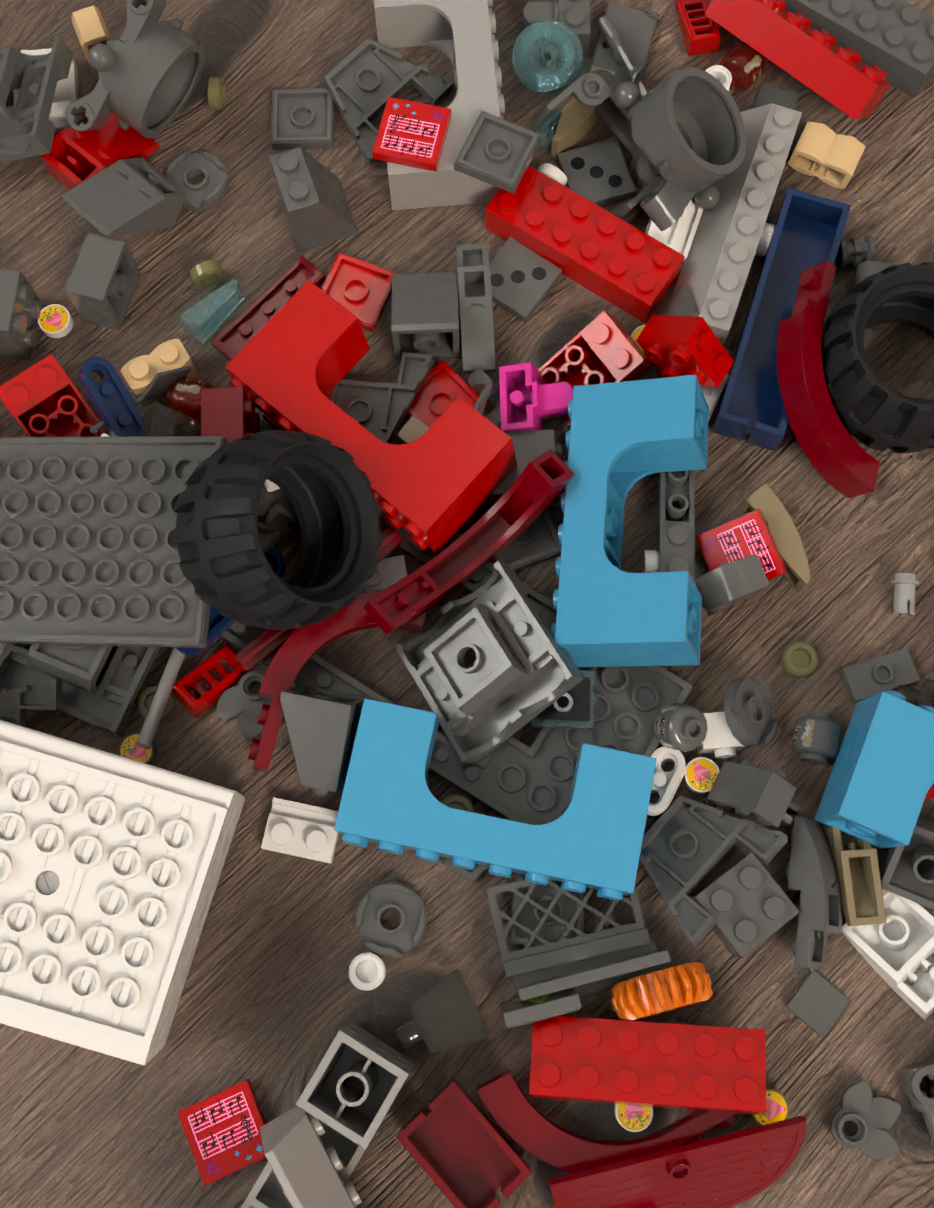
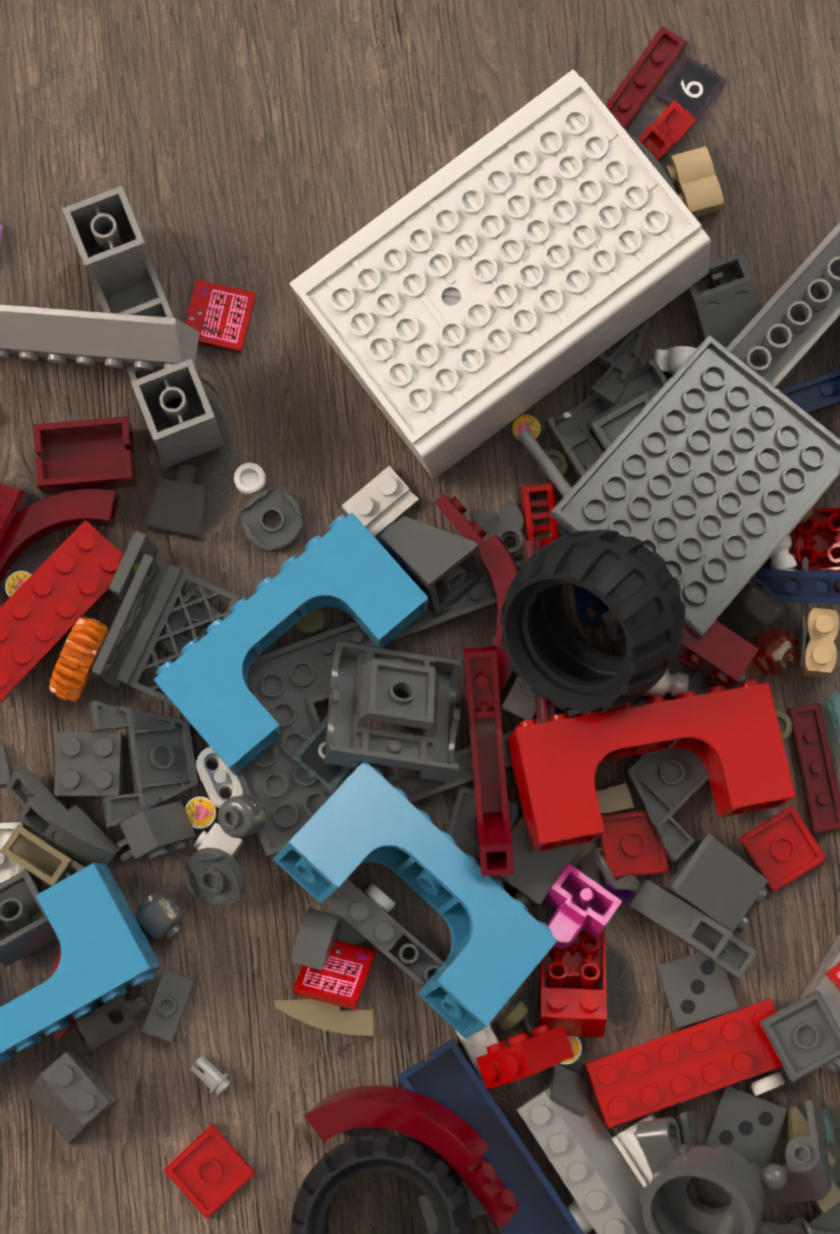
camera: 125 degrees right, 5 degrees up
olive tile [781,642,818,678] -> none

